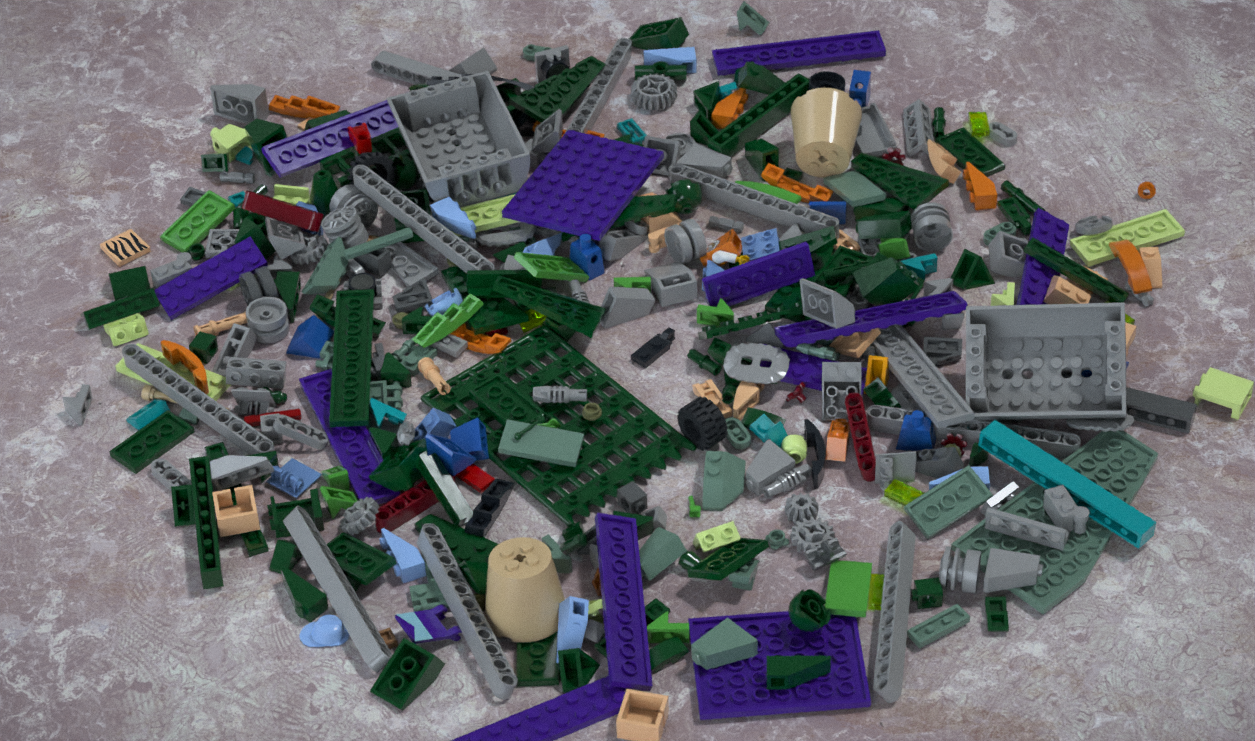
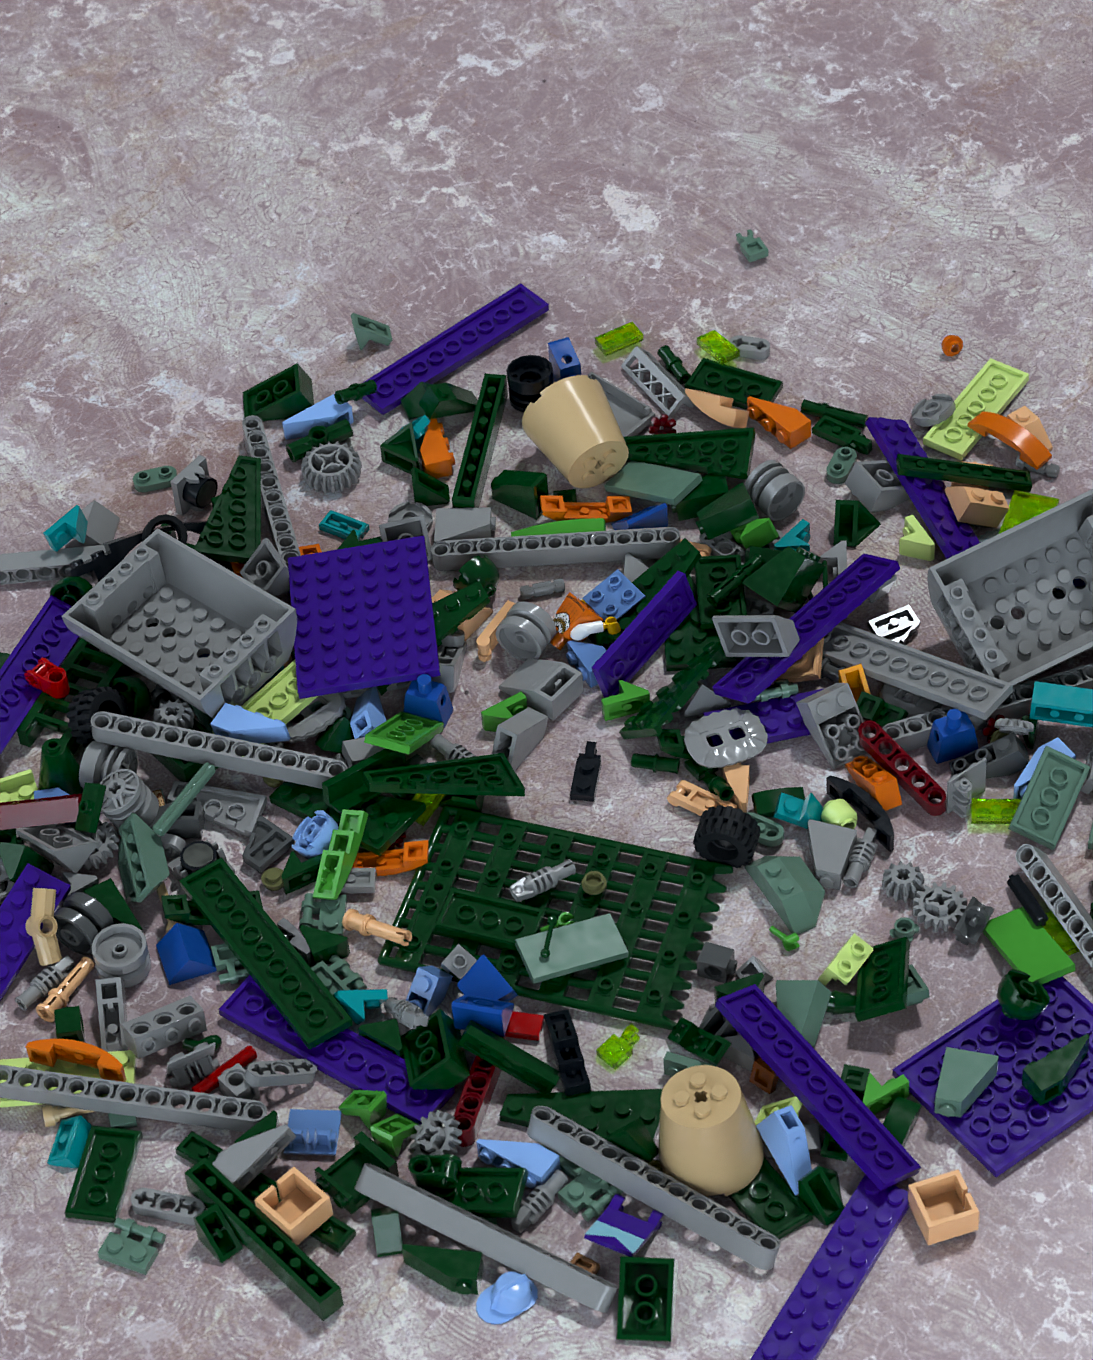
camera: 30 degrees left, 5 degrees up
dark red plant [785,382,807,403] -> none
none -> light grey hinge [15,955,74,1011]
none -> tan piece [25,888,62,966]
none -> teal slope [43,505,88,552]
none -> dark green plate [74,782,106,834]
none -> sand green plate [98,1217,166,1275]
none -> black tyre [142,514,188,545]
none -> light grey gear [153,699,194,729]
none -> dark green pin [334,380,377,405]
none -> dark green piece [408,1154,462,1190]
none -> light grey bracket [441,944,477,979]
none -> light grey hinge [511,1170,569,1233]
none -> clear neon green plate [595,322,643,356]
none -> clear neon green plate [596,1023,640,1070]
none -> sand green plate [736,229,769,262]
none -> light grey gear [995,718,1034,735]
none -> black axle [1007,874,1048,926]

